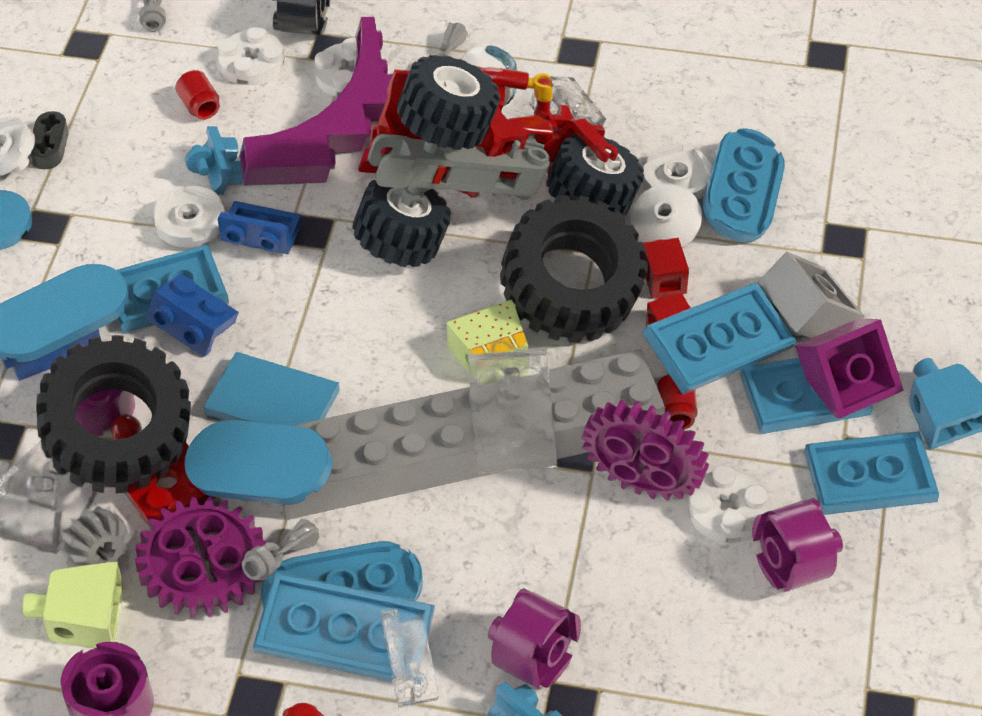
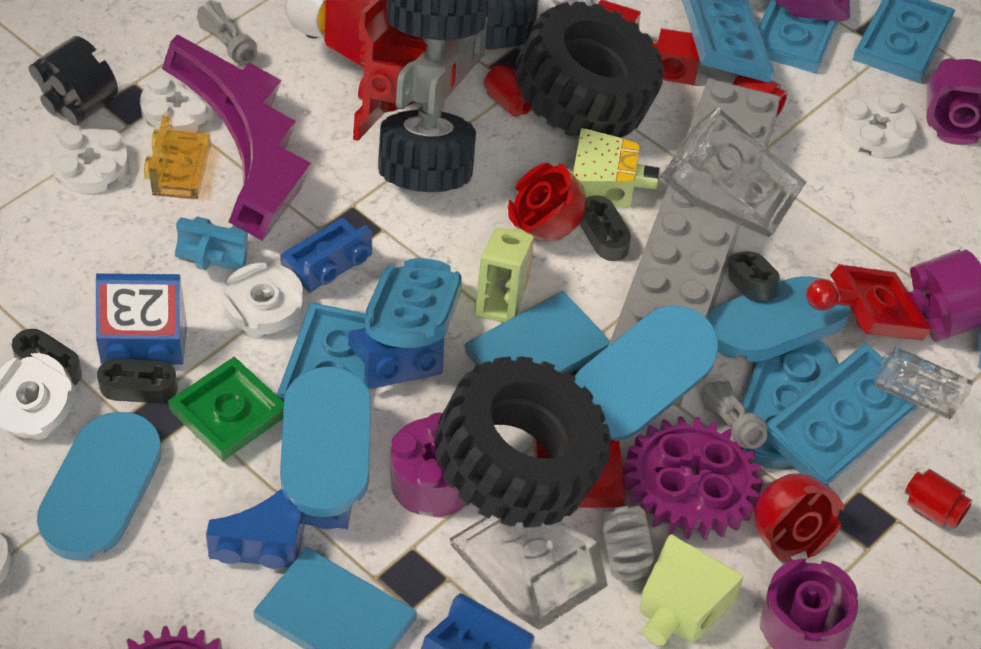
camera: 60 degrees left, 0 degrees up
red brick [175,70,220,120] -> none
magenta gear [581,400,709,501] -> none
none -> slope [96,273,187,365]
none -> pearl dark grey beam [97,358,178,403]
none -> clear yellow bracket [144,116,211,200]
none -> green plate [168,356,284,462]
none -> dark azure tile [365,258,462,348]
none -> yellowish green torso [475,228,534,322]
none -> red cylinder [507,162,587,242]
none -> pearl dark grey beam [579,195,631,261]
none -> dark azure tile [707,276,851,362]
none -> pearl dark grey beam [728,251,780,301]
none -> red cylinder [754,473,844,562]
none -> red plate [806,264,932,340]

